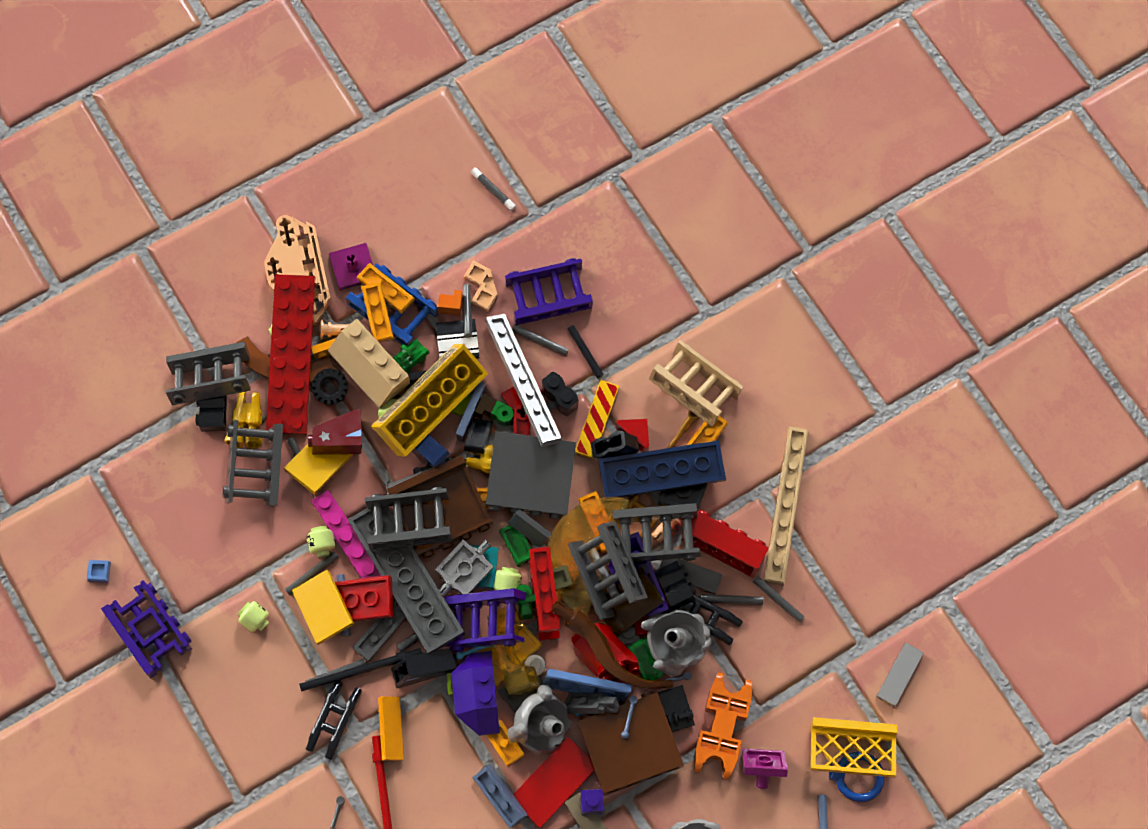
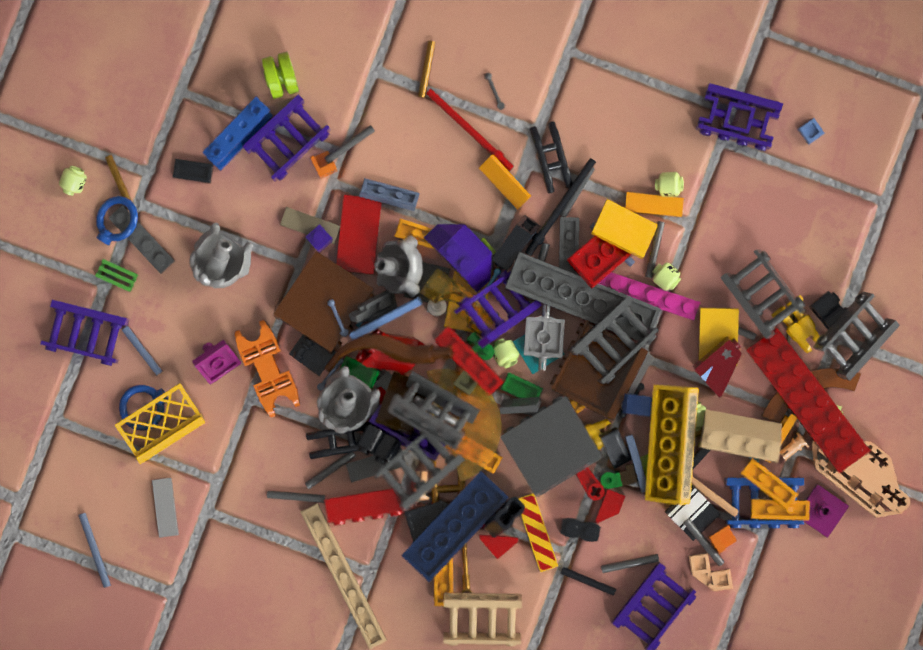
camera: 145 degrees right, 15 degrees up
black tyre [312,368,348,405] -> none
green hips [393,339,429,373] -> none
plate [485,314,562,447] -> none
none -> sand blue bar [78,513,111,588]
none -> light orange tile [625,192,684,217]
none -> light nougat bar [691,477,739,517]

